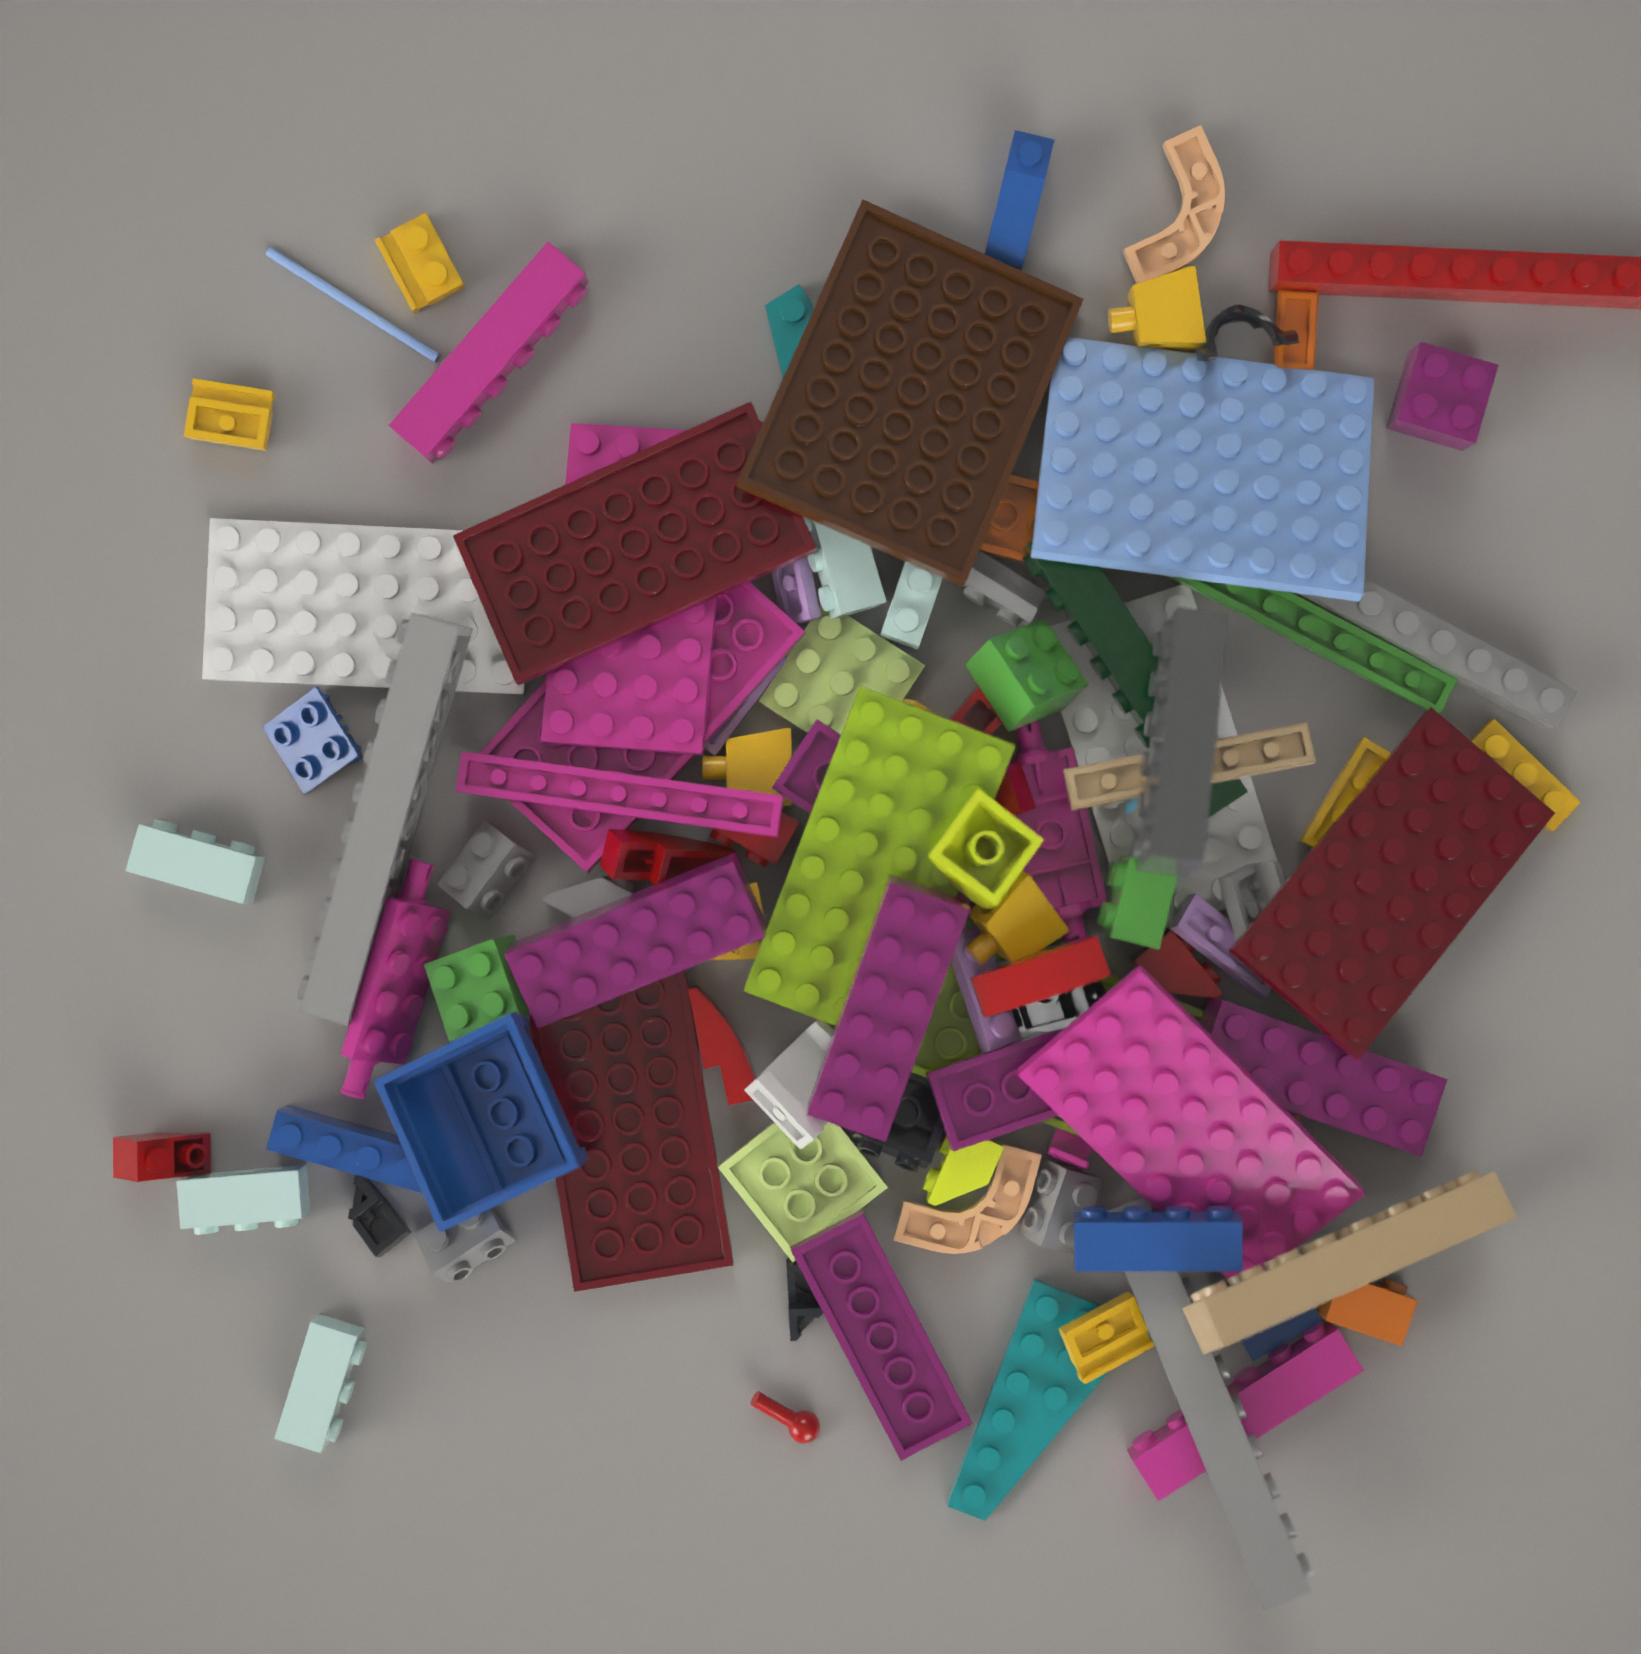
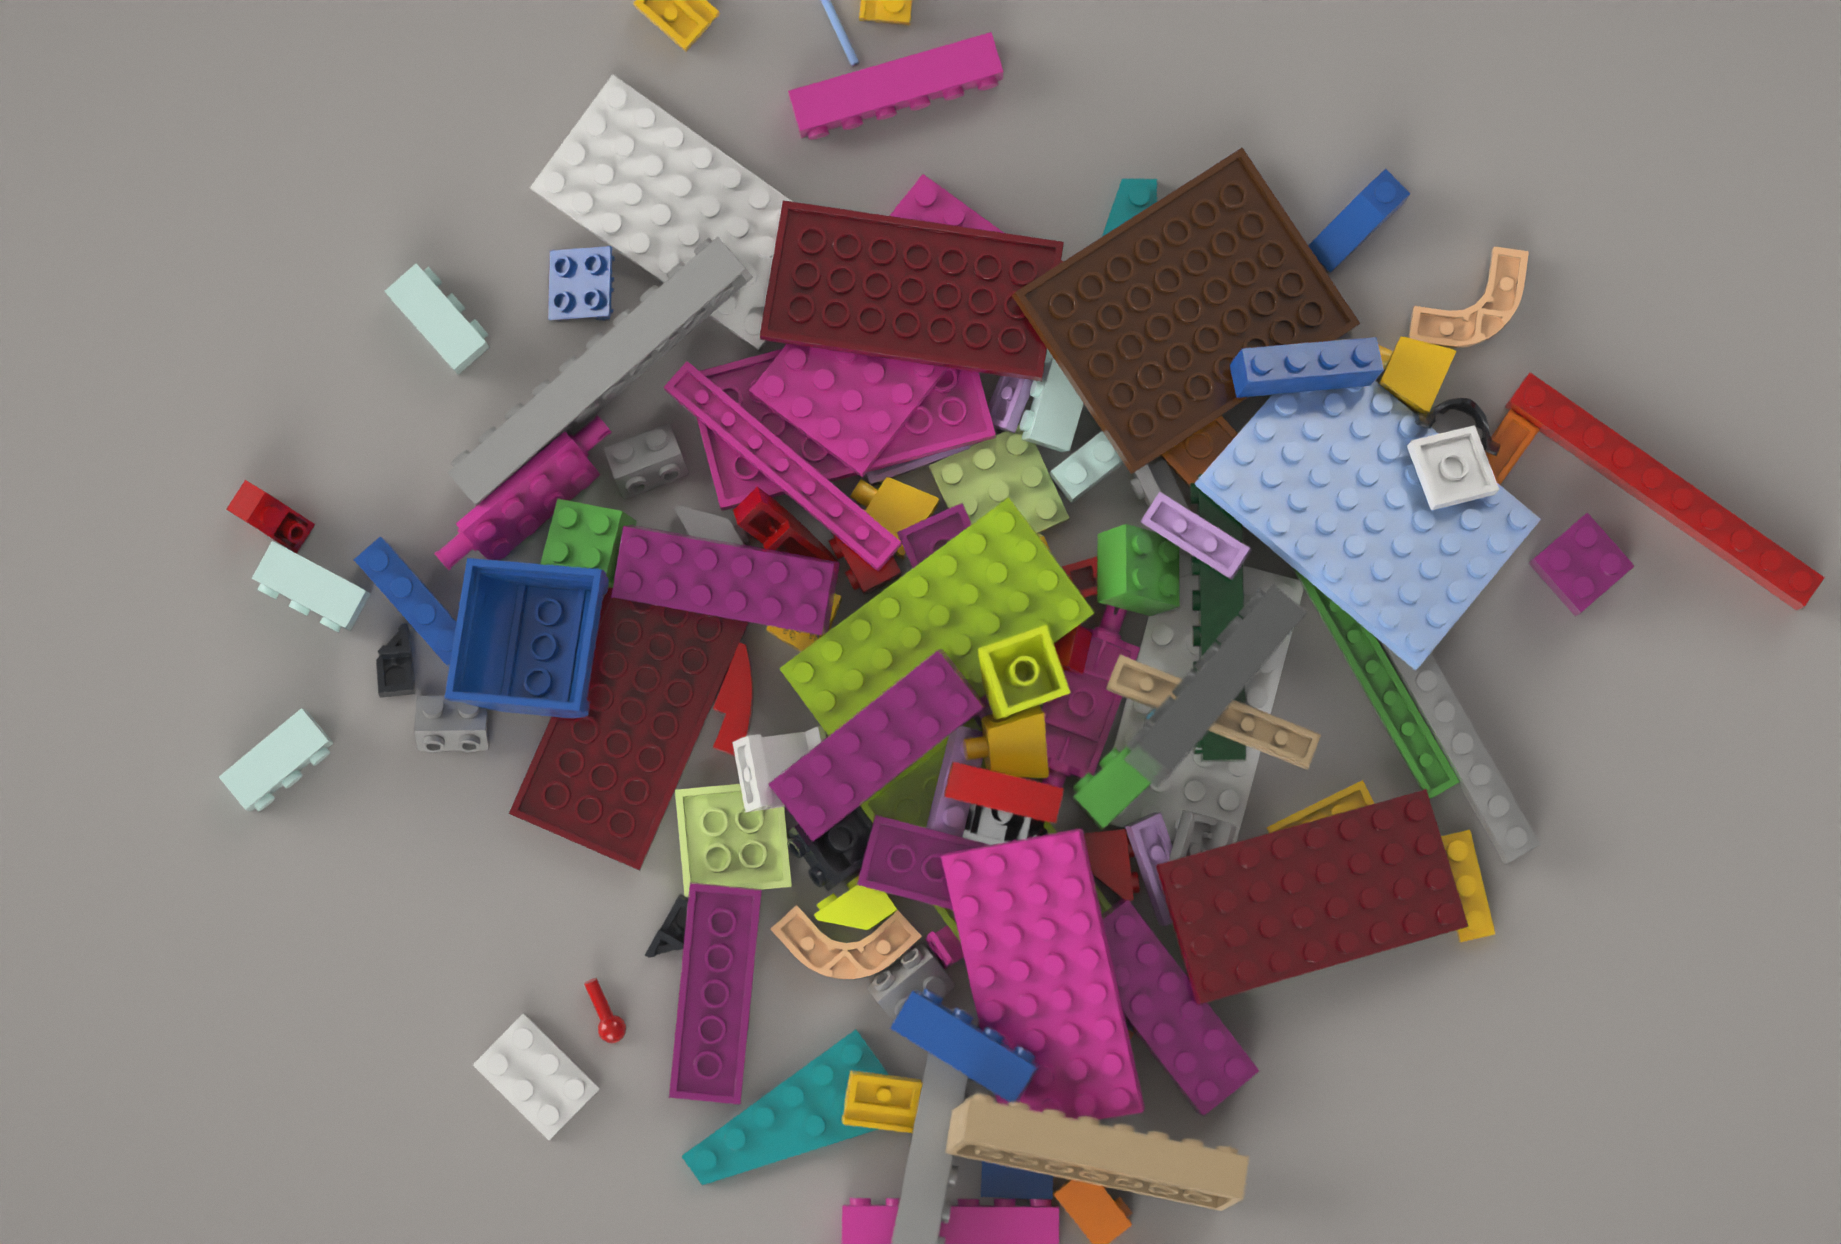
camera: 35 degrees right, 5 degrees down
none -> white plate [473,1013,600,1140]
none -> lavender plate [1140,492,1251,580]
none -> brick [1230,337,1384,398]
none -> white plate [1407,425,1499,510]

